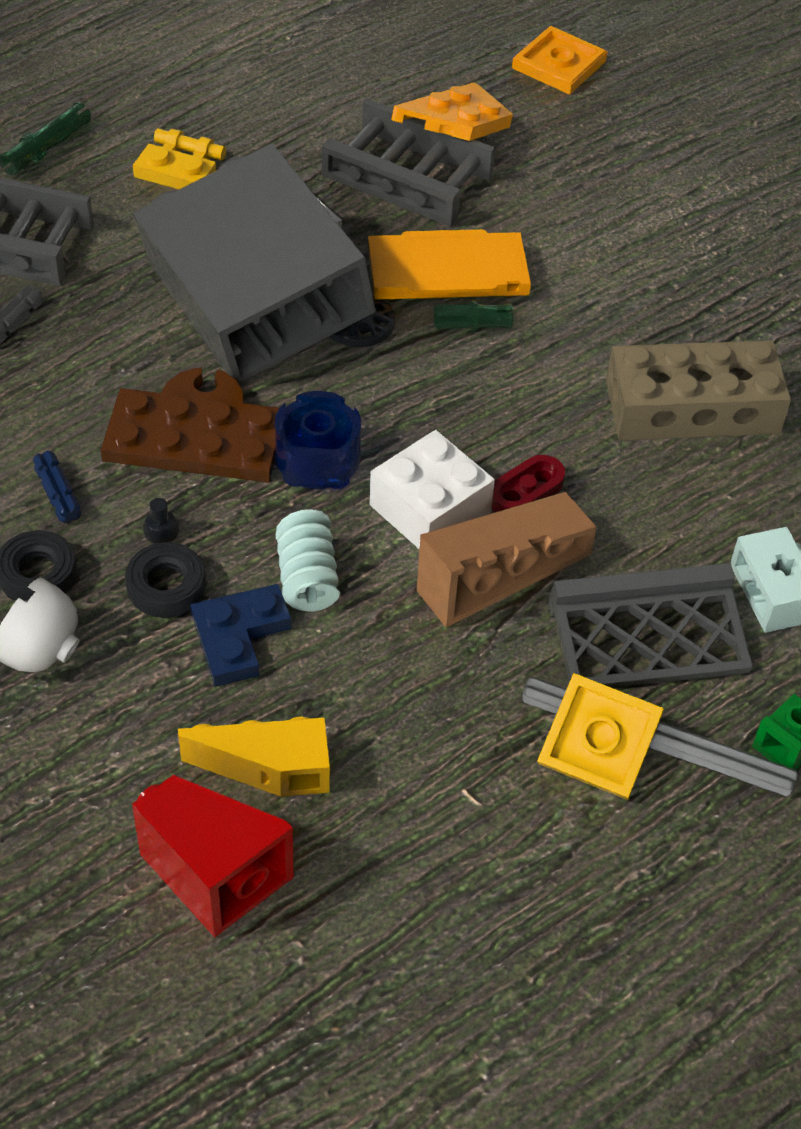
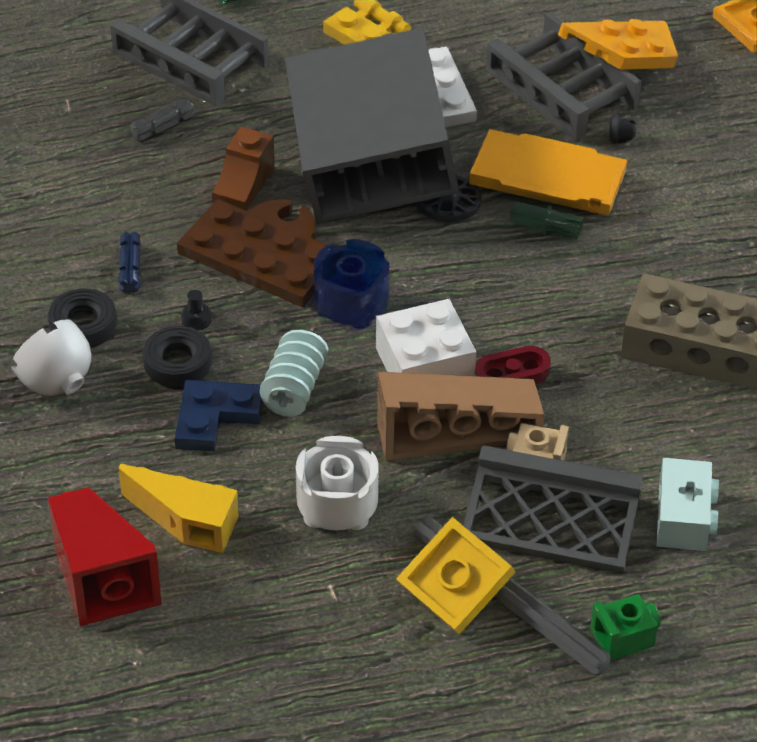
camera: 25 degrees right, 5 degrees down
none -> dark orange arch [212,127,275,211]
none -> white brick [296,436,378,530]
none -> tan brick [506,423,569,461]
none -> black piece [609,113,636,144]

